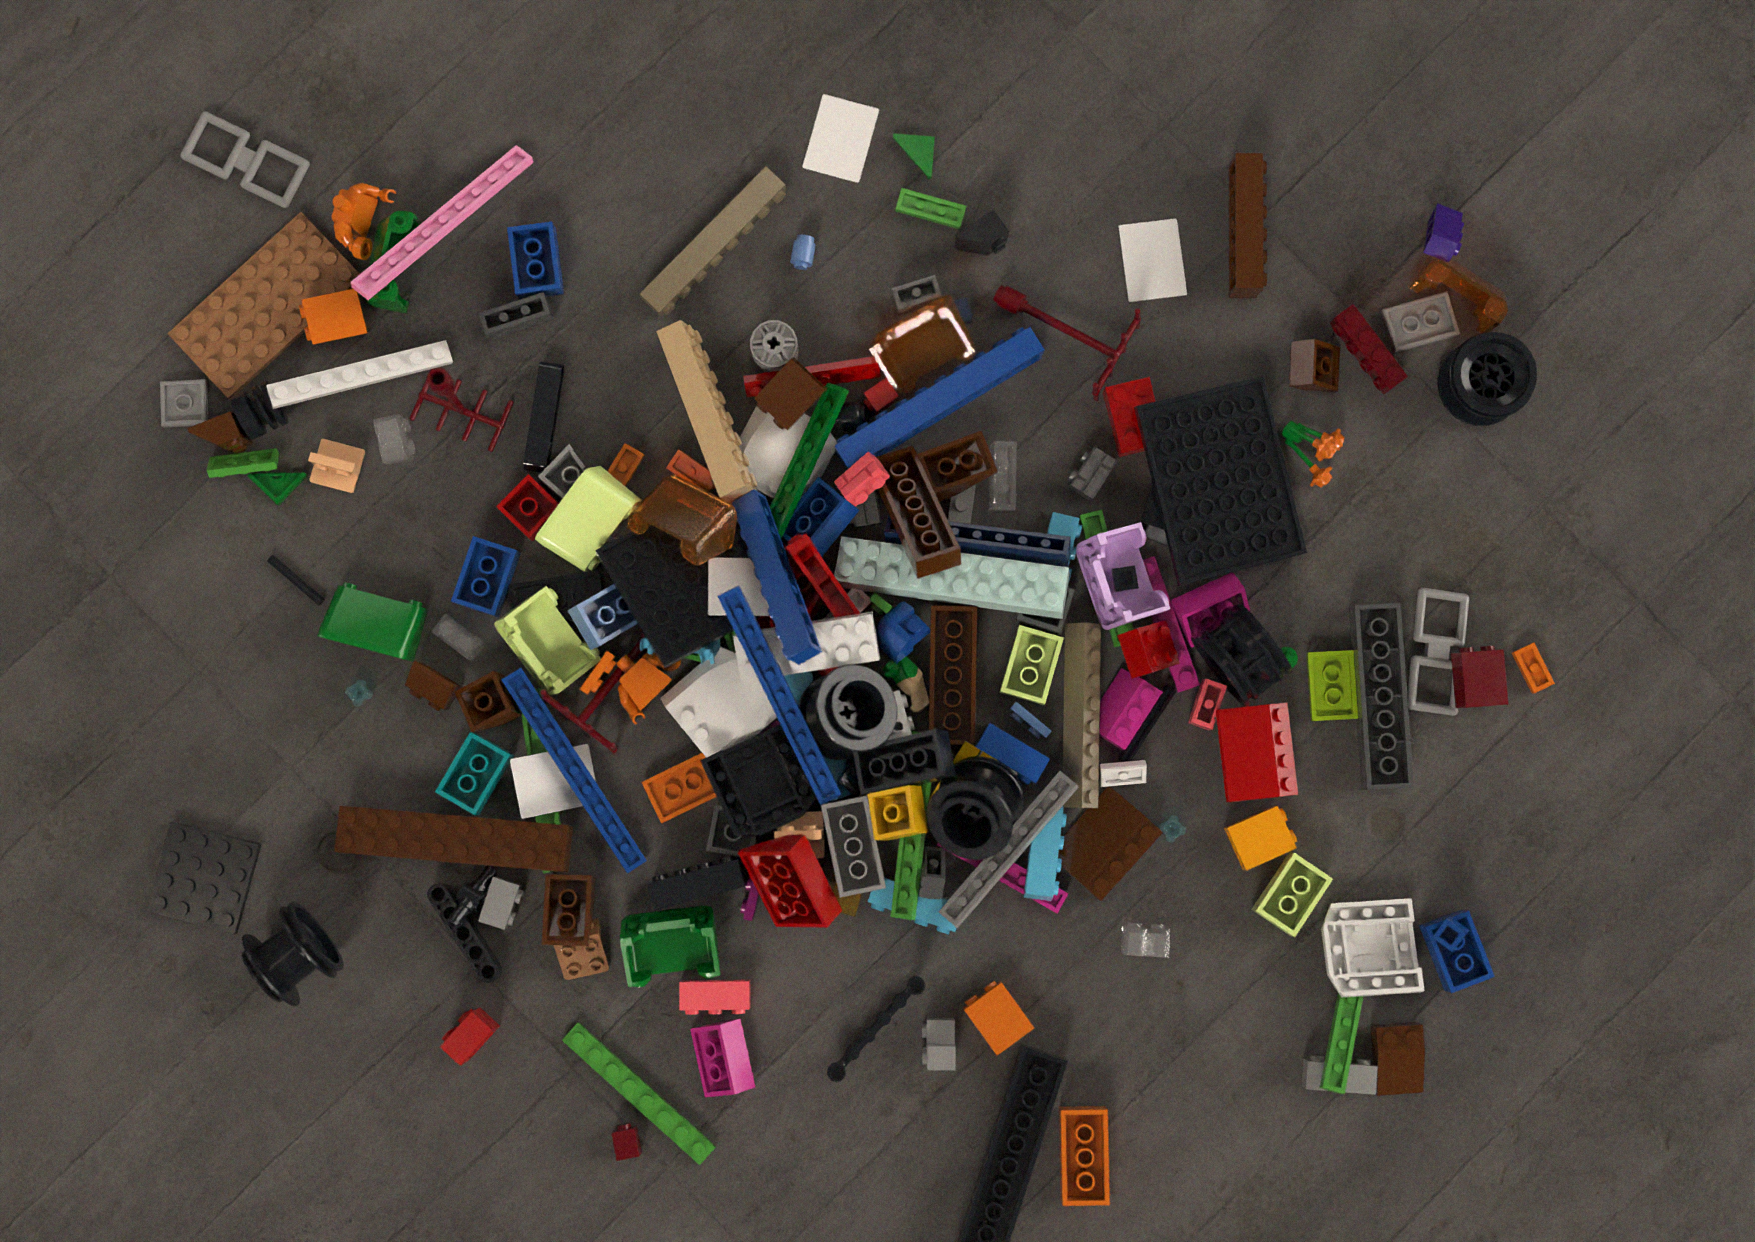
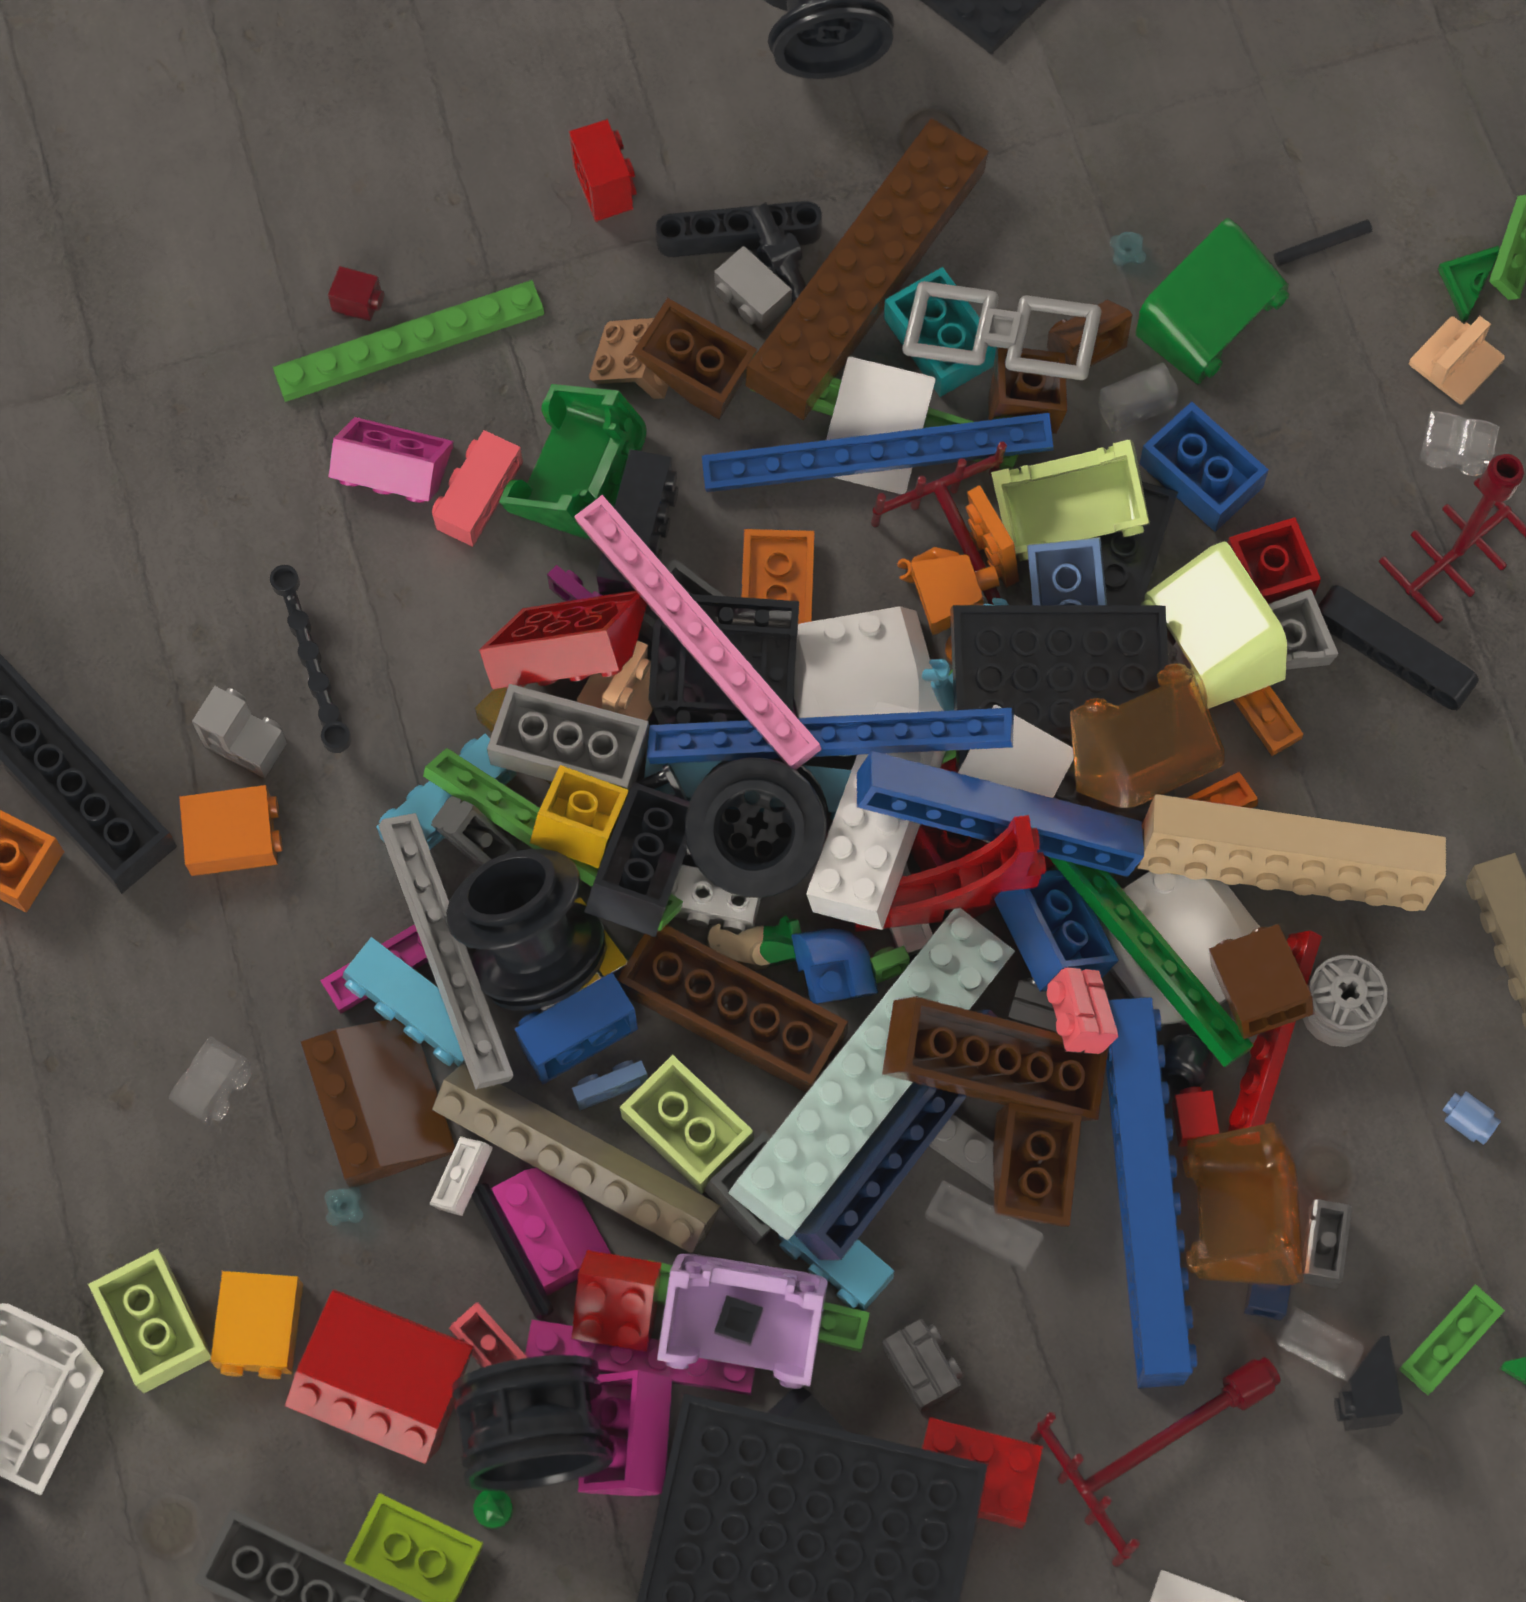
camera: 120 degrees right, 15 degrees down
none -> bright pink plate [574,495,822,770]
none -> light grey bar [902,281,1102,380]
none -> clear brick [1276,1306,1365,1381]

